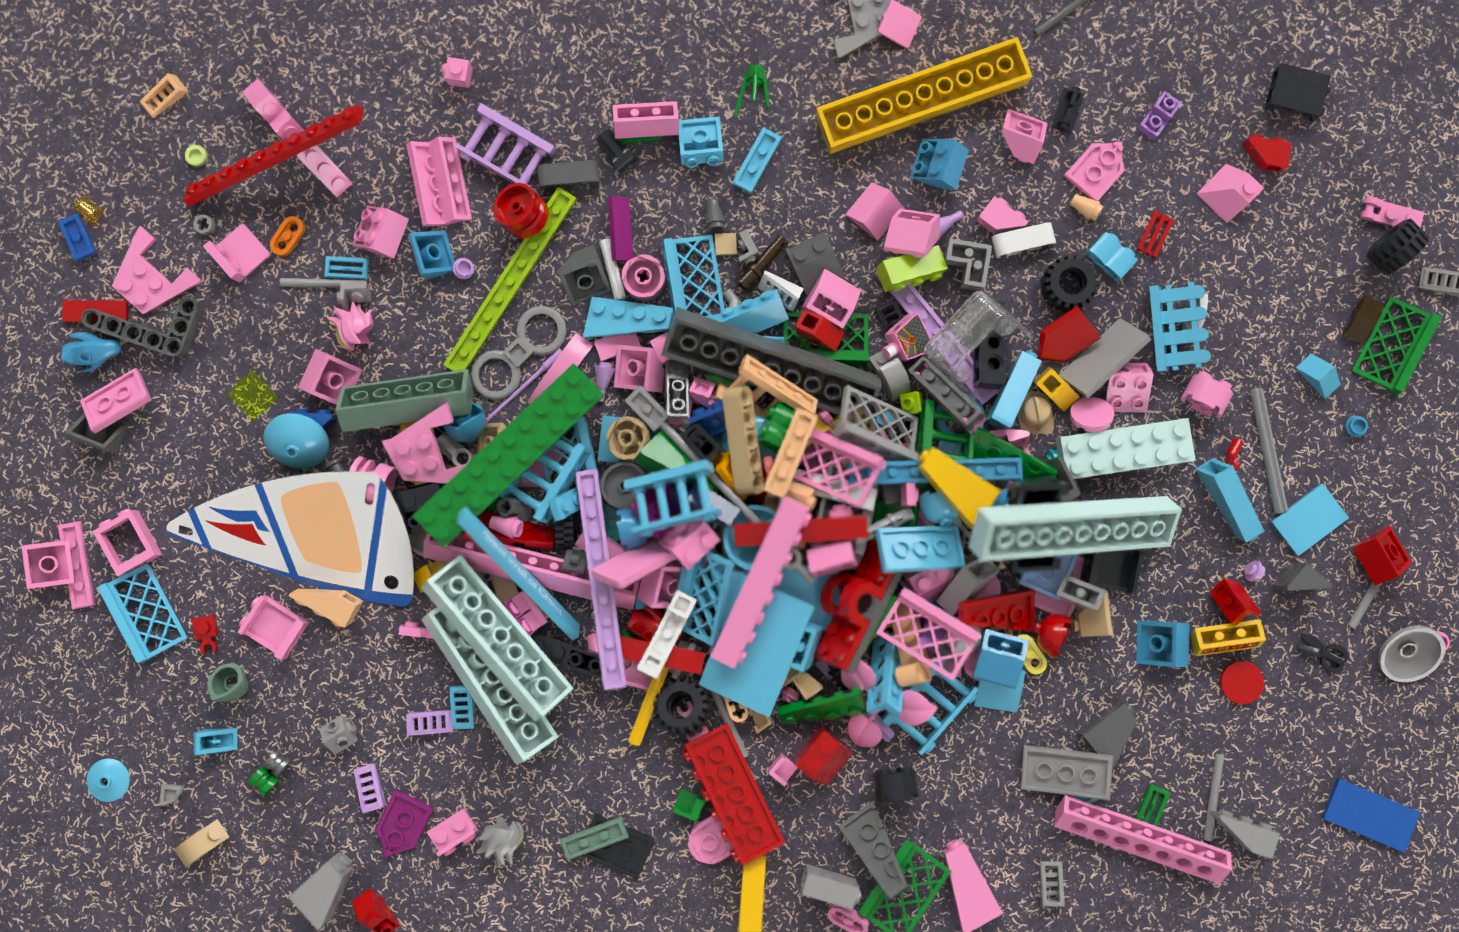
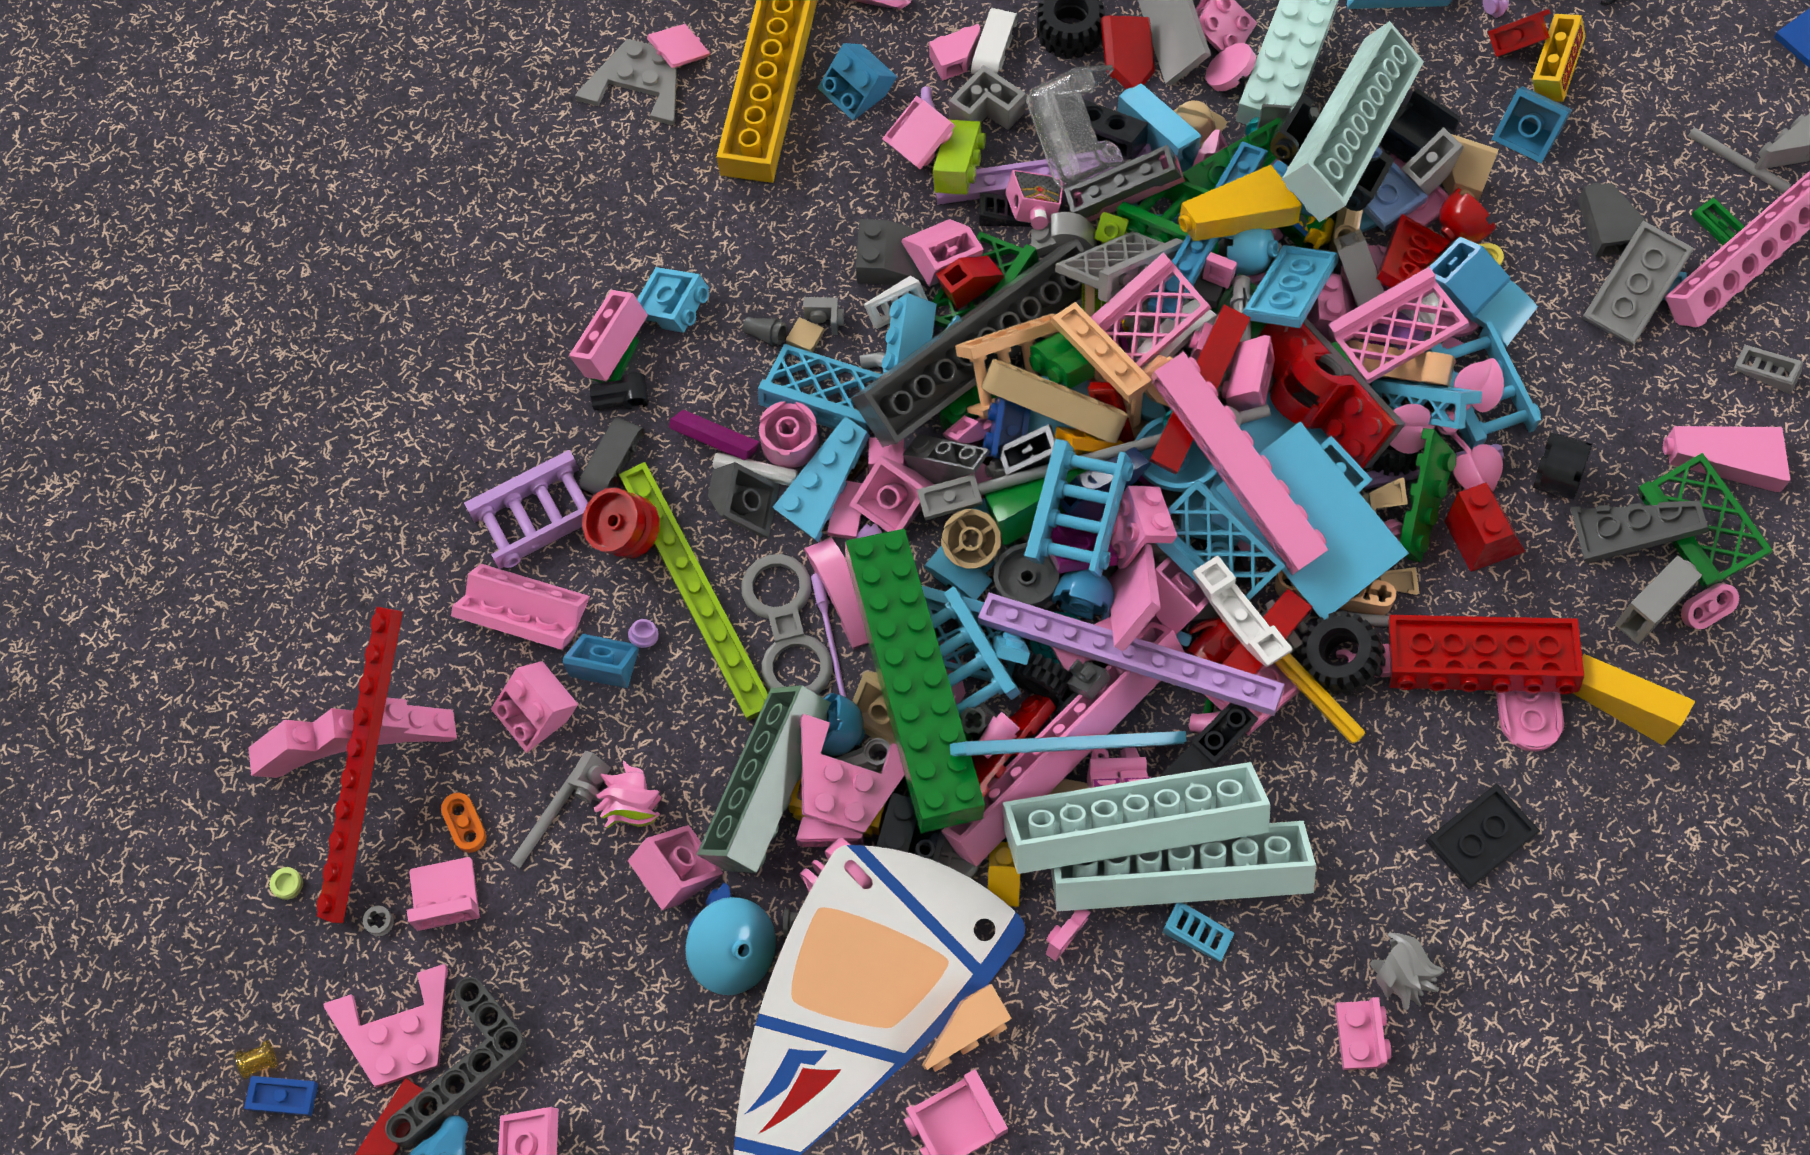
camera: 60 degrees left, 20 degrees down
light nougat slope [140,73,188,118] -> none
clear neon green piece [227,370,278,421] -> none
light grey brick [320,715,357,755] -> none
medium azure tile [324,256,369,281] -> none
lavender slope [354,763,386,813] -> none
magenta tile [376,789,434,858] -> none
lavender slope [406,710,453,736] -> none
bright pink brick [442,57,473,88] -> none
sand green tile [560,816,629,861] -> none
green panel [672,789,705,822] -> none
medium azure plate [733,127,782,194] -> none
green plant [734,65,770,116] -> none
dark brown pin [735,234,788,292] -> none
bright pink panel [768,753,798,787] -> none
bright pink slope [845,182,905,241] -> none
yellow slope [1034,367,1079,412] -> none
red tile [1219,661,1264,704] -> none

